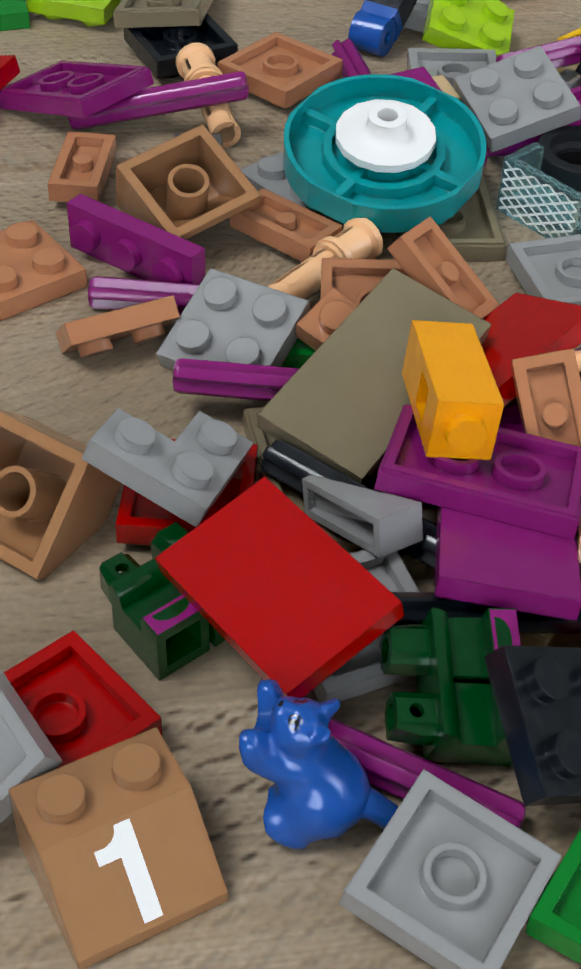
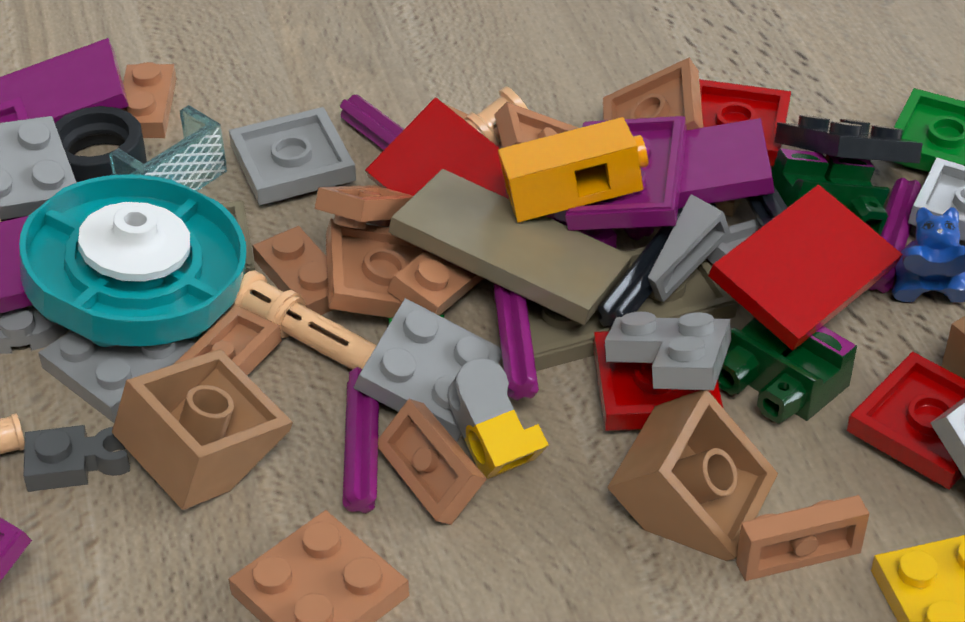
camera: 95 degrees left, 0 degrees up
nougat plate [47,131,117,202] -> none
magenta plate [67,194,206,284] -> none
none -> leg [447,358,549,479]

